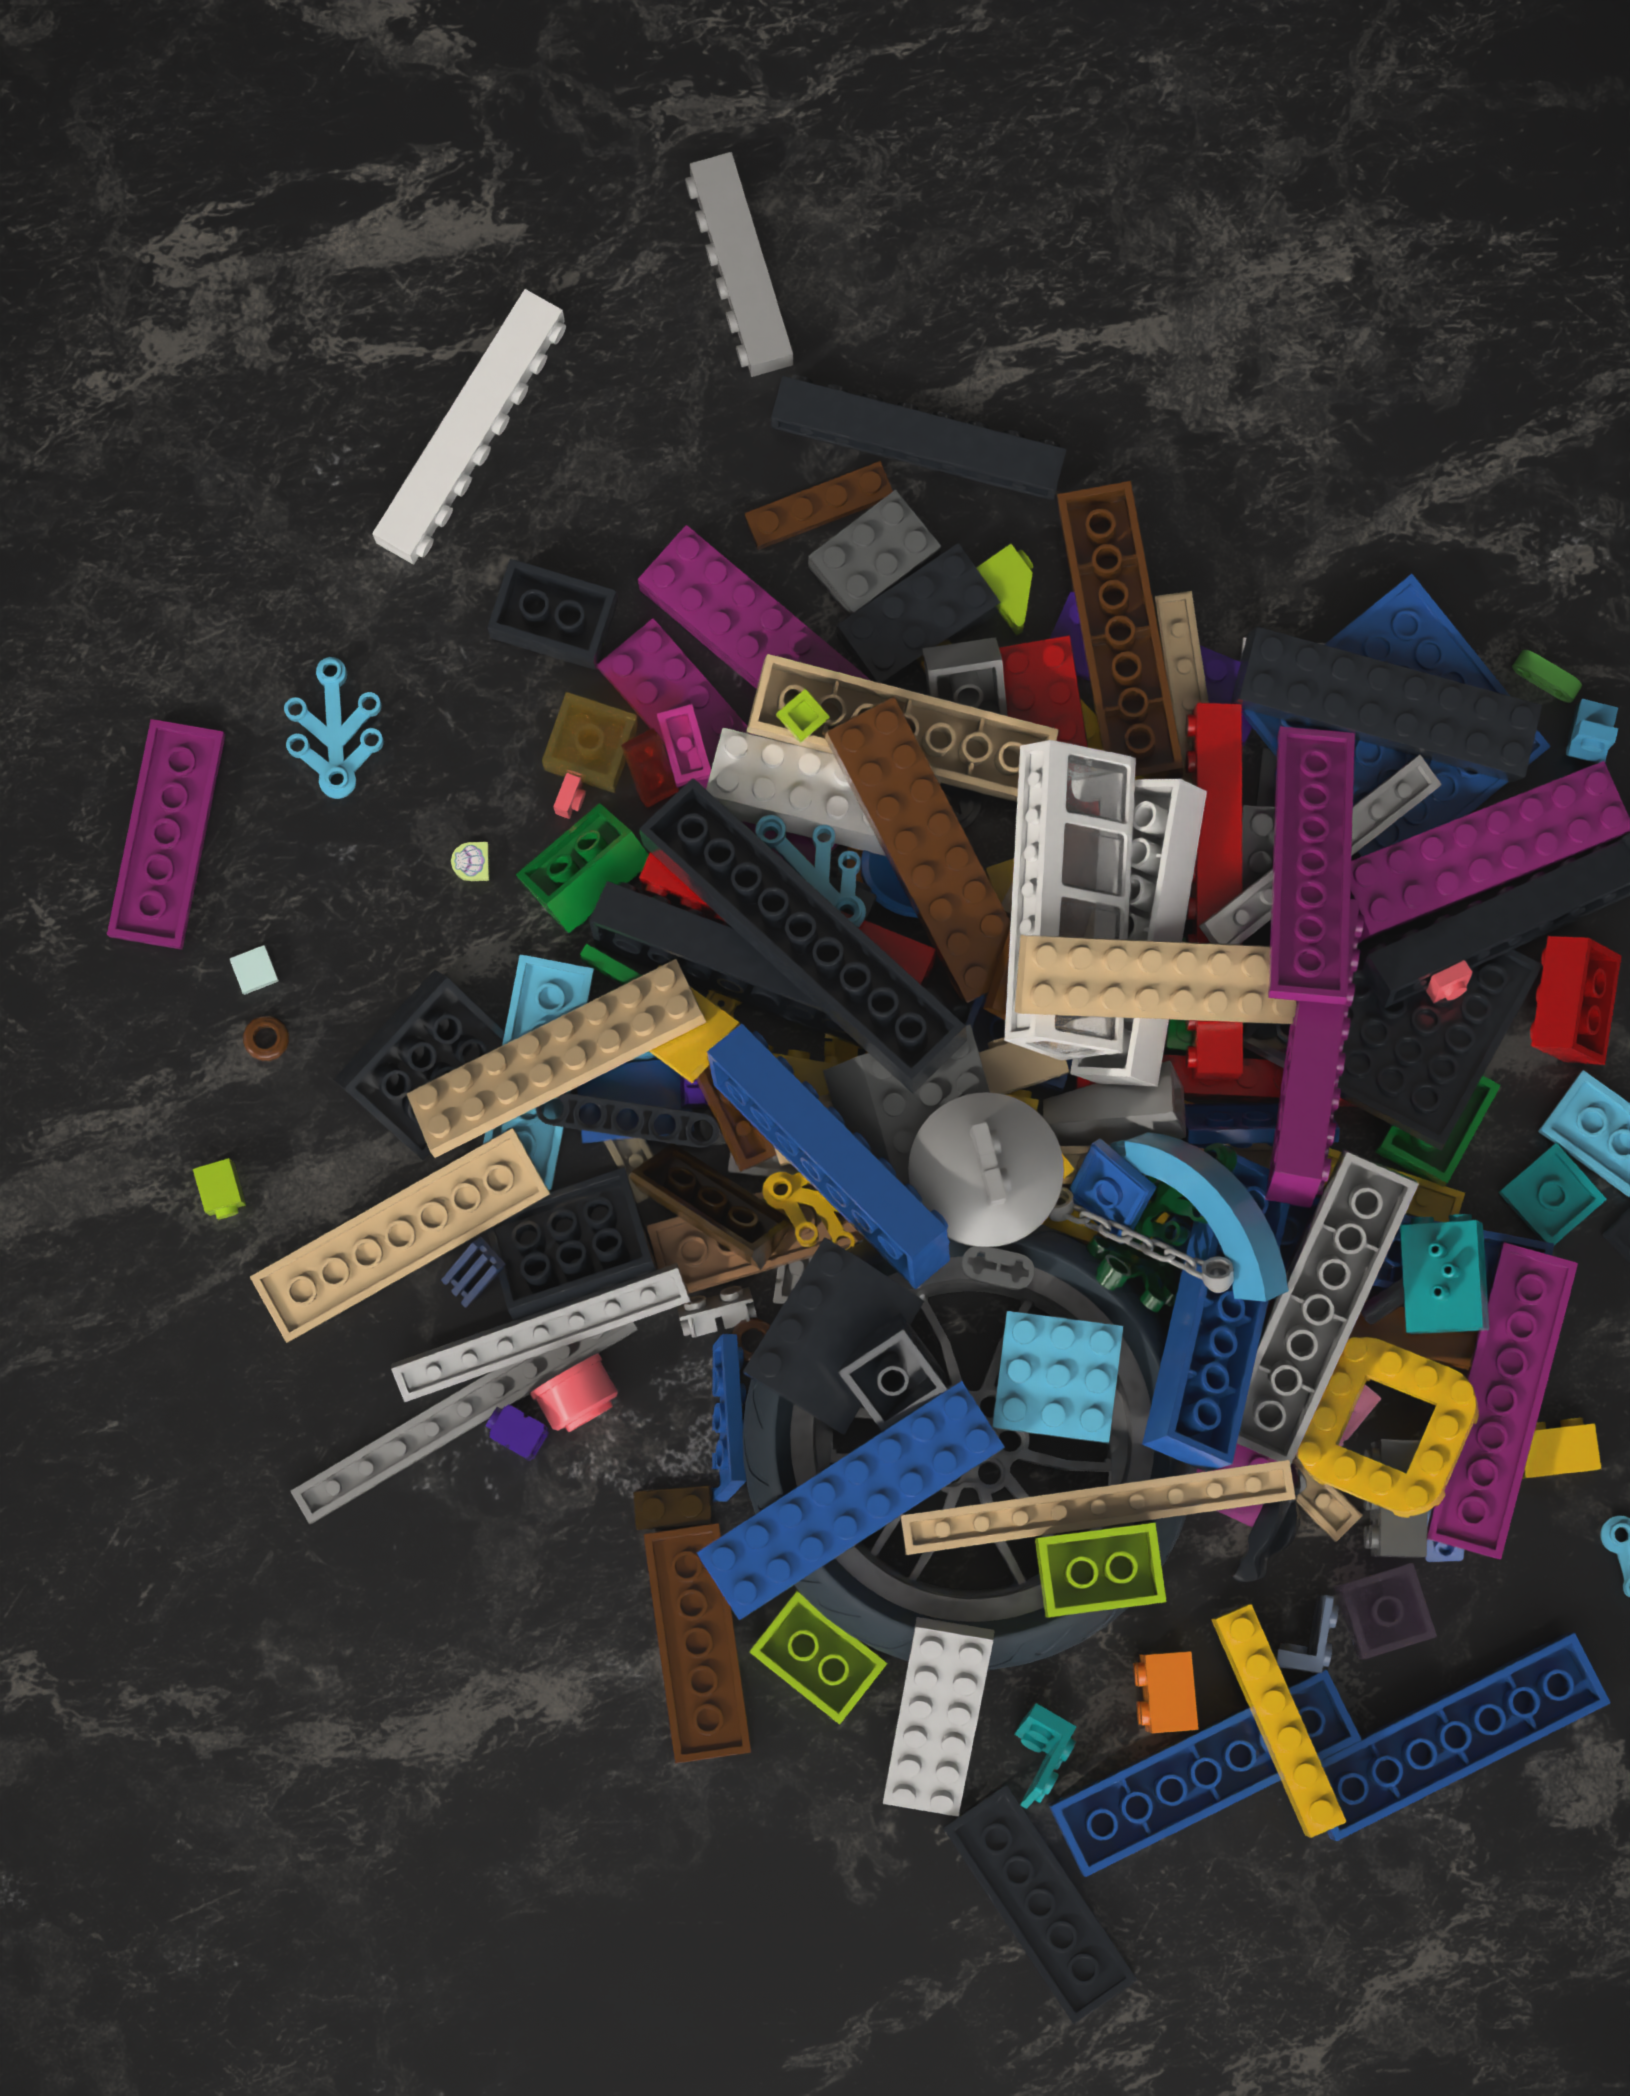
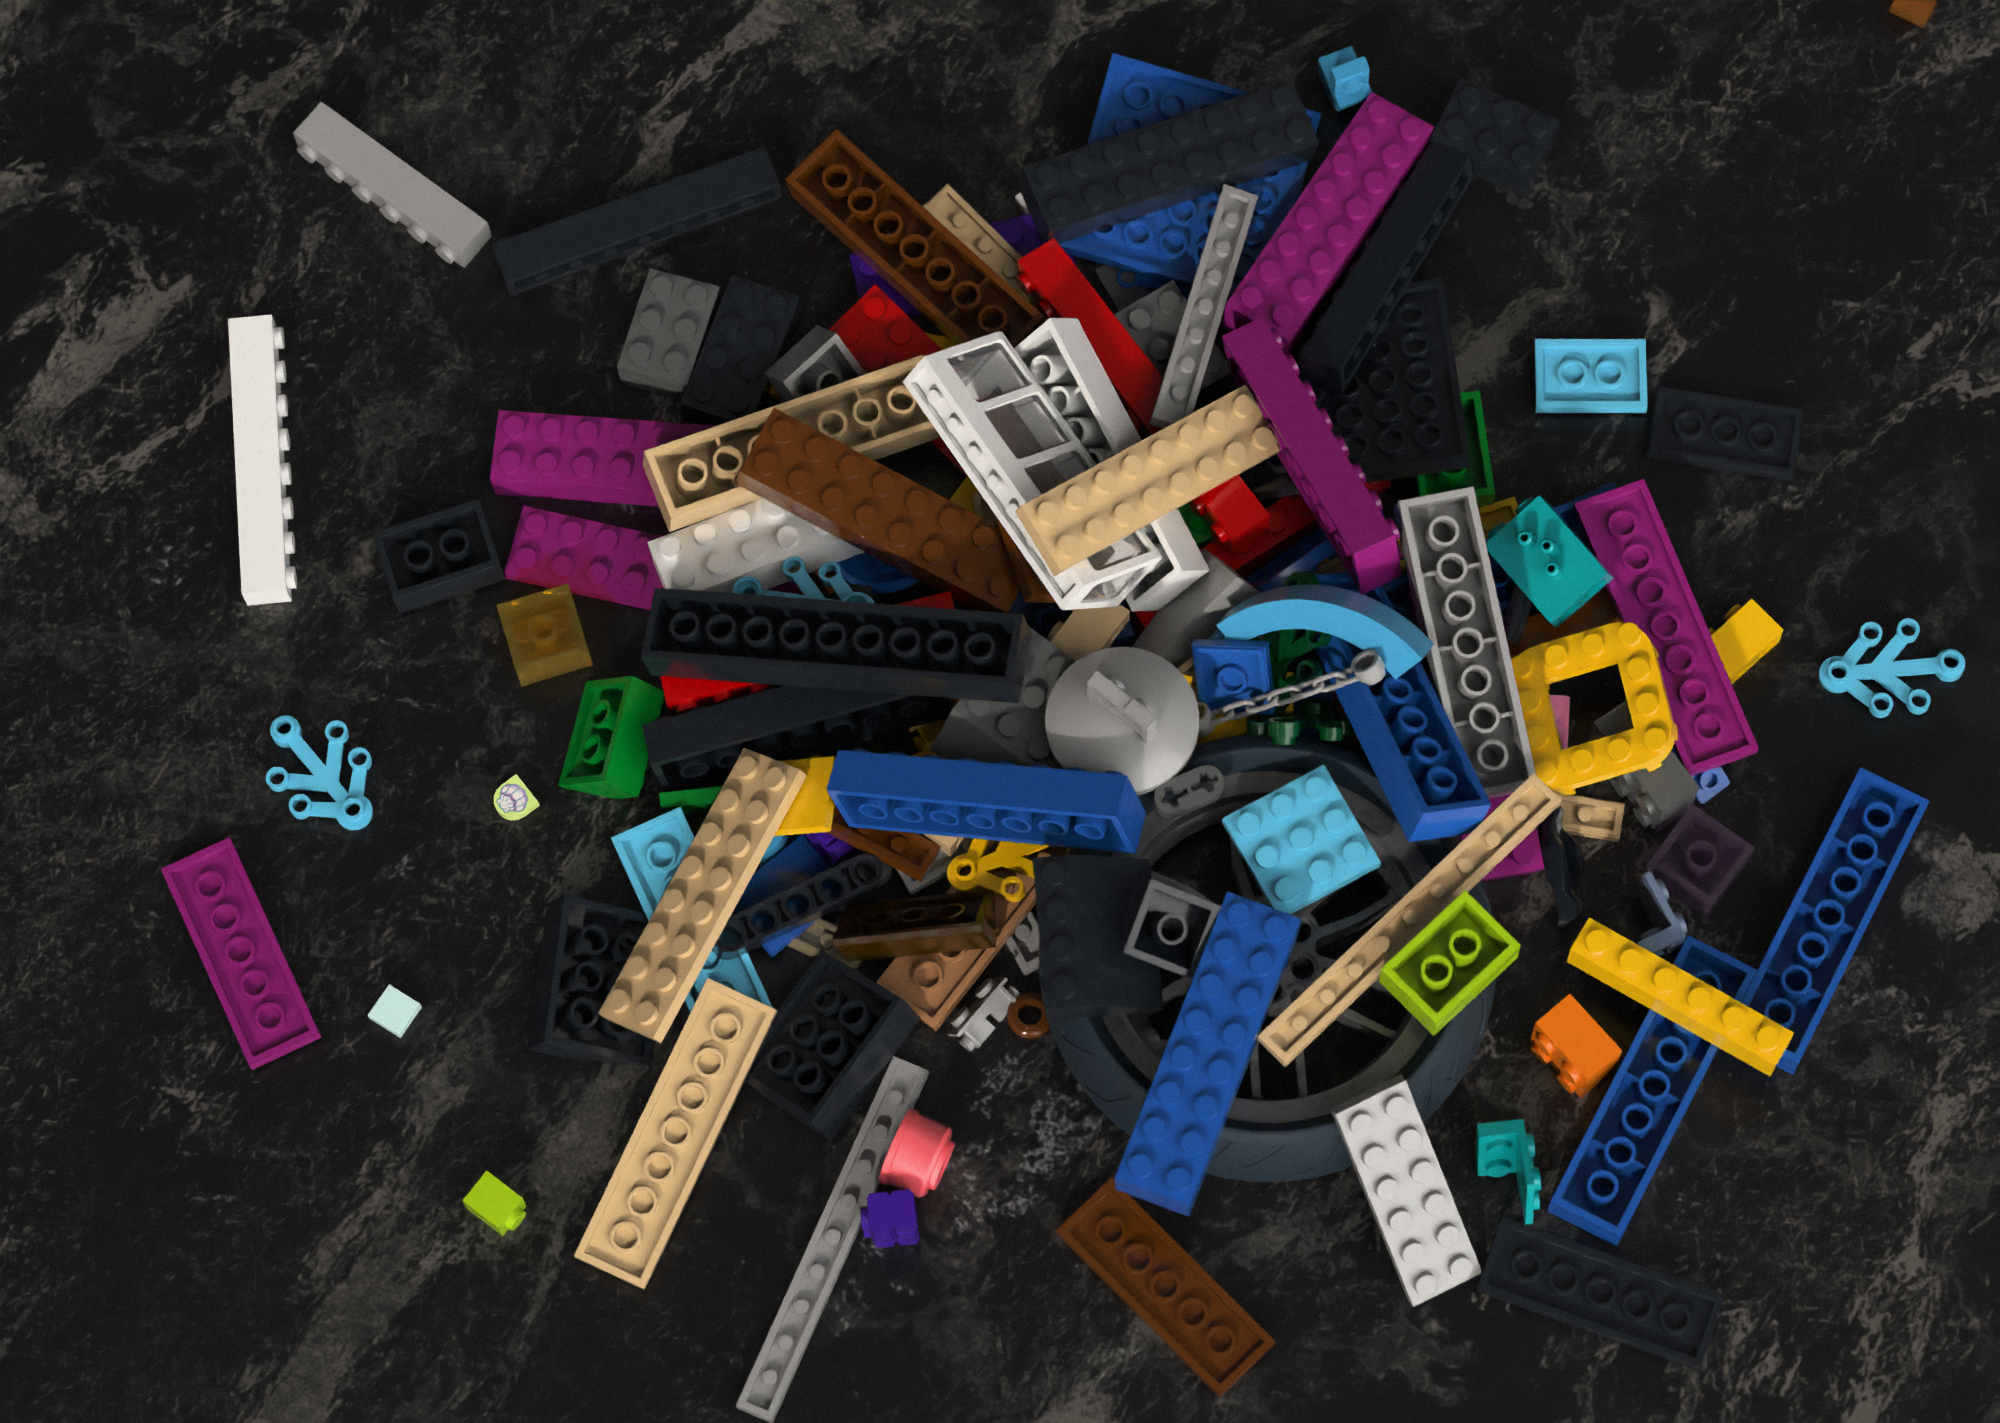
camera: 30 degrees left, 10 degrees down
reddish brown piece [243,1016,289,1061] -> none
light grey plate [391,1263,690,1402] -> none
dark blue tile [441,1236,506,1308] -> none
coral plate [553,773,586,819] -> none
clear red plate [621,728,679,808] -> none
dark brown plate [633,1486,712,1530] -> none
dark pink plate [657,704,711,787] -> none
blue wing [712,1334,746,1502] -> none
reddish brown plate [744,461,893,550] -> none
lime brick [750,1591,888,1724] -> none
lime plate [776,689,830,743] -> none
lime slope [977,544,1033,636] -> none
magenta plate [1268,726,1355,1005] -> none
coral plate [1426,960,1473,1003] -> none
teal plate [1498,1143,1607,1245] -> none
bright green beam [1512,650,1582,703] -> none
red brick [1530,936,1622,1065] -> none

